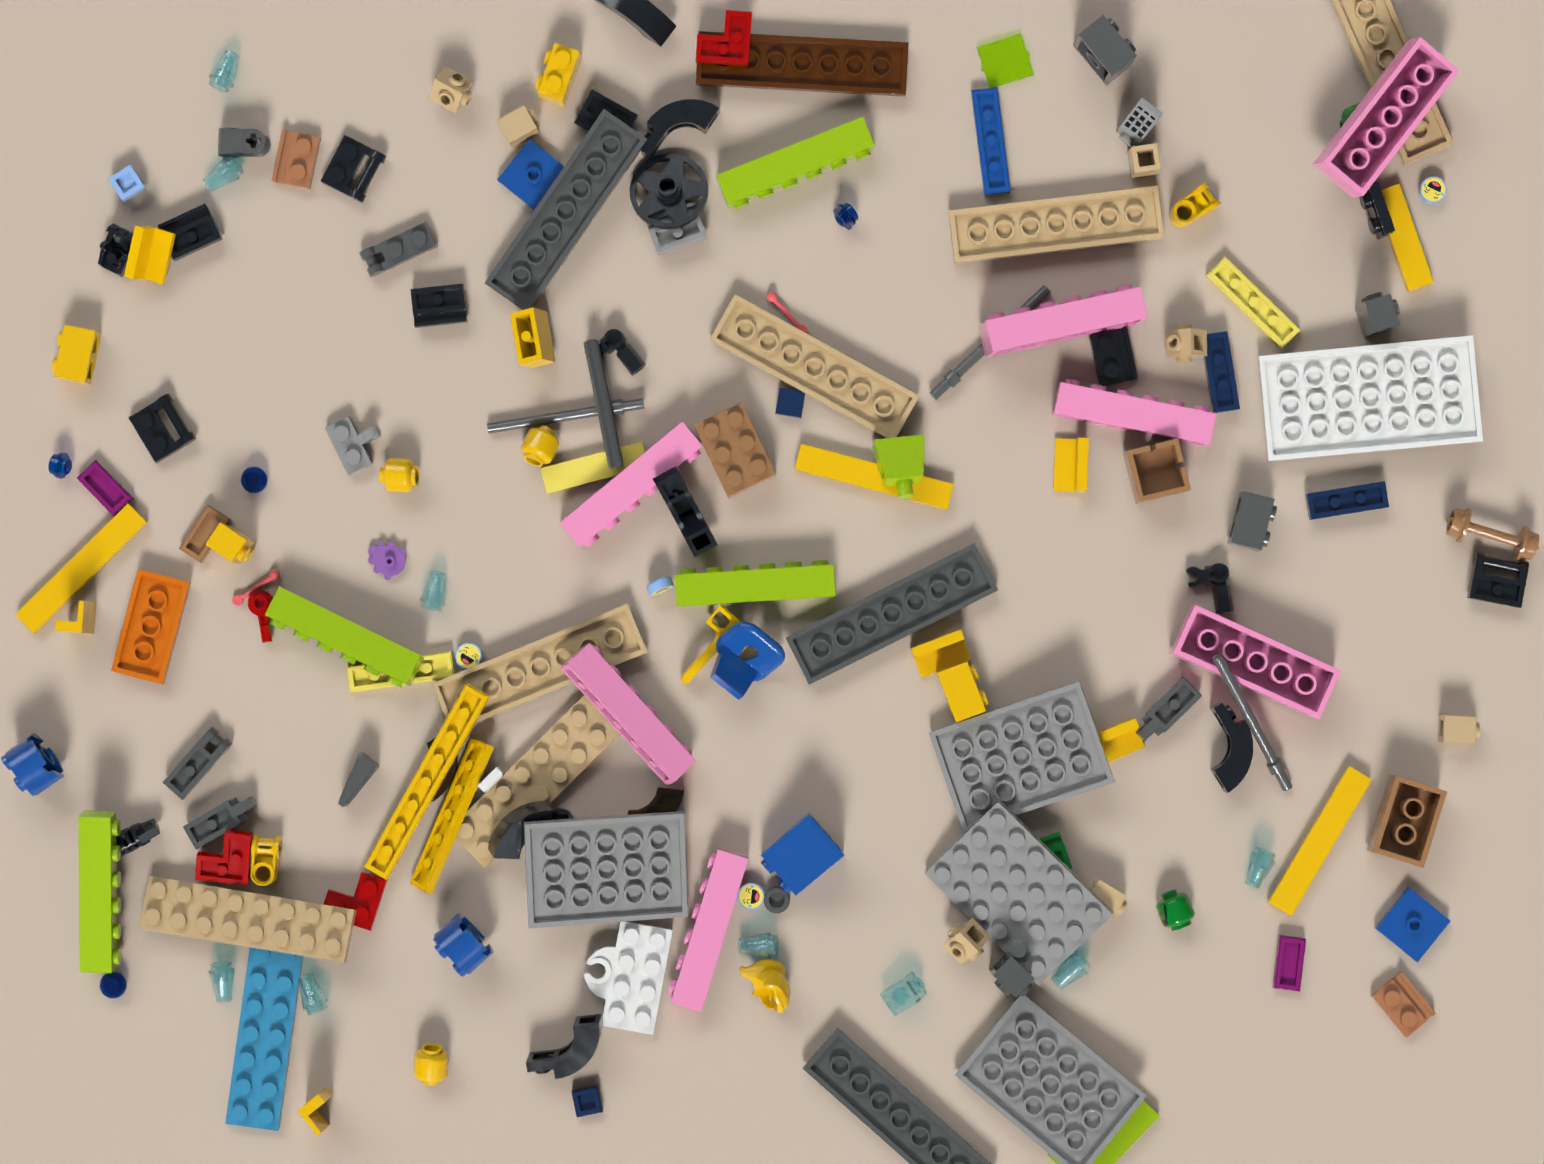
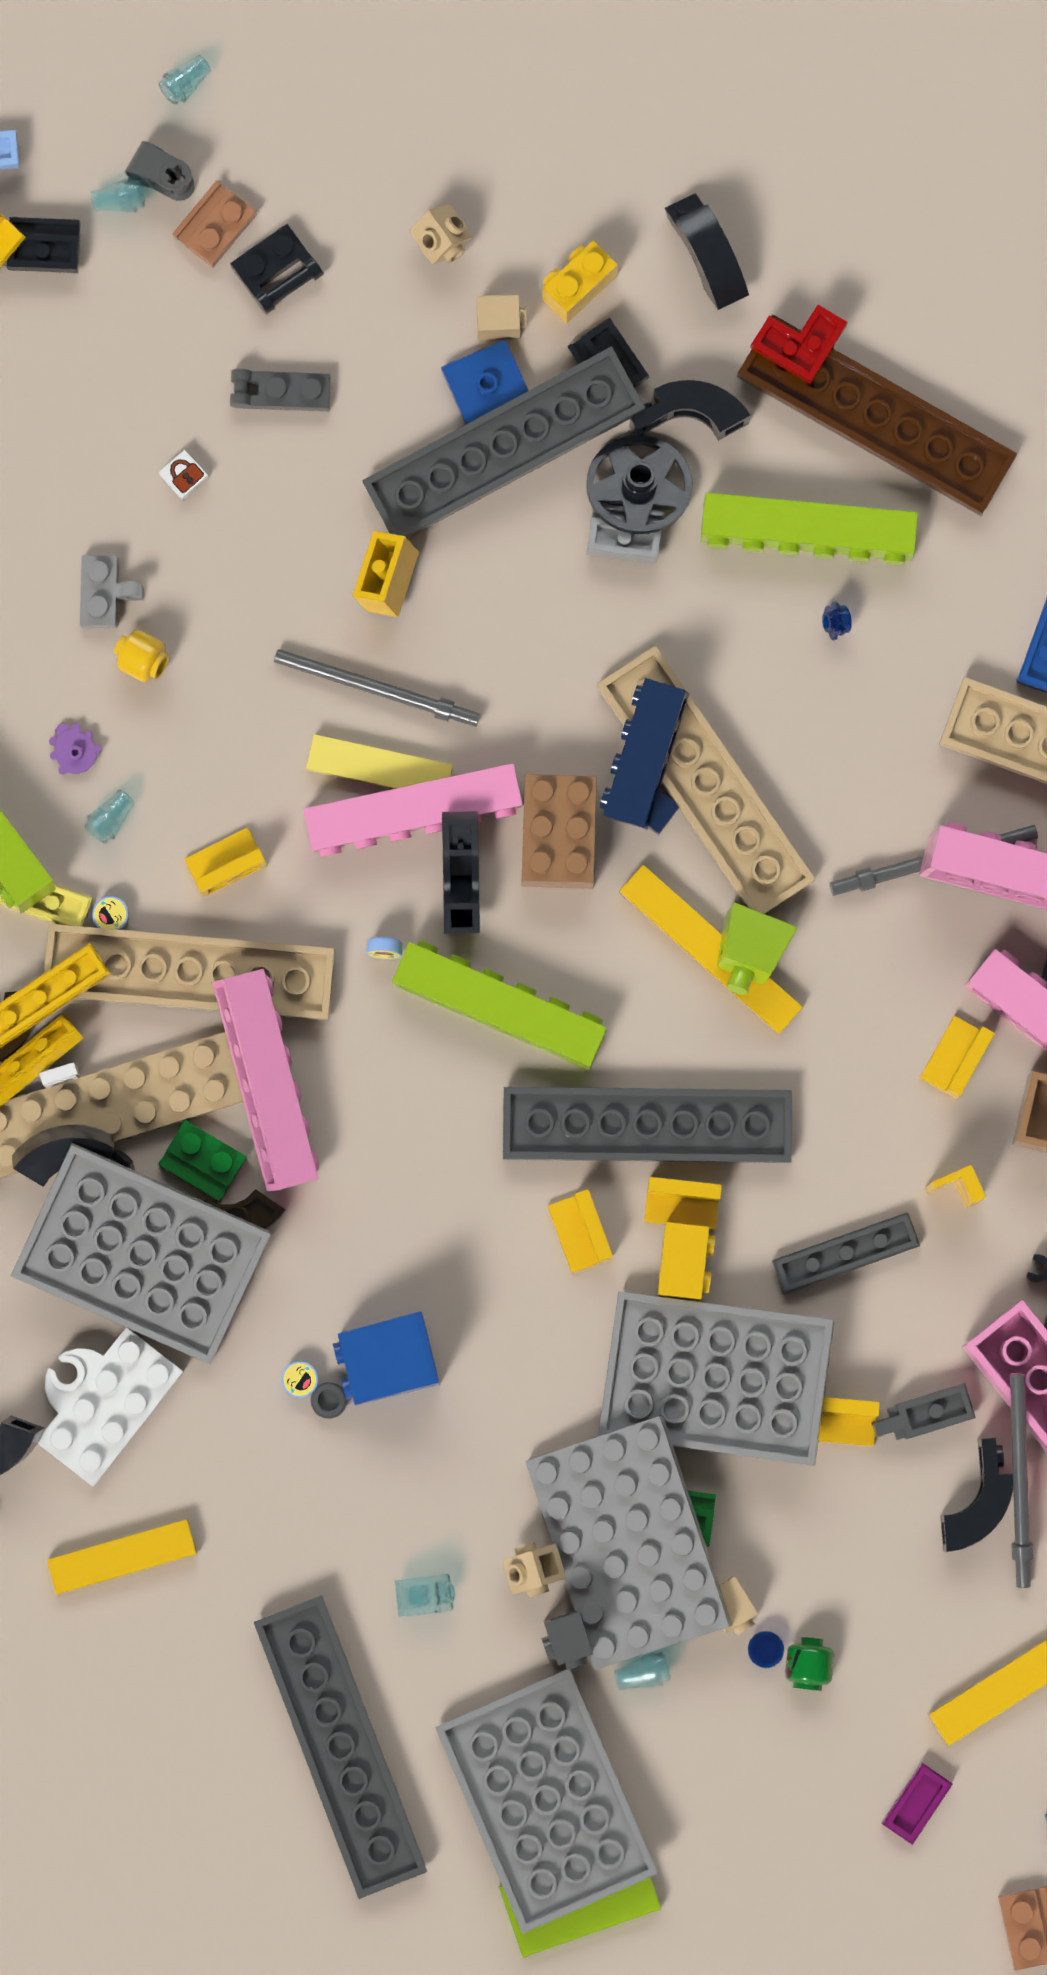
camera: 20 degrees right, 5 degrees down
black plate [410,283,468,328] -> none
yellow head [521,426,560,467] -> none
dark grey axle [584,339,623,469] -> none
black bar [599,329,646,376] -> none
bright pink brick [668,848,749,1012] -> none
yellow piece [680,604,747,685] -> none
blue piece [710,621,785,700] -> none
clear light blue cone [738,932,778,959] -> none
yellow hair [739,959,791,1013] -> none
coral hinge [767,292,807,333] -> none
clear light blue cone [1245,847,1276,889] -> none
none -> yellow tile [47,1519,197,1595]
none -> tile [158,449,209,501]
none -> green plate [158,1120,247,1202]
none -> yellow panel [184,827,267,898]
none -> yellow panel [547,1189,613,1274]
none -> dark blue brick [600,678,689,830]
none -> clear blue plate [747,1631,784,1668]
none -> dark grey tile [772,1212,920,1295]
none -> yellow panel [925,1165,987,1208]

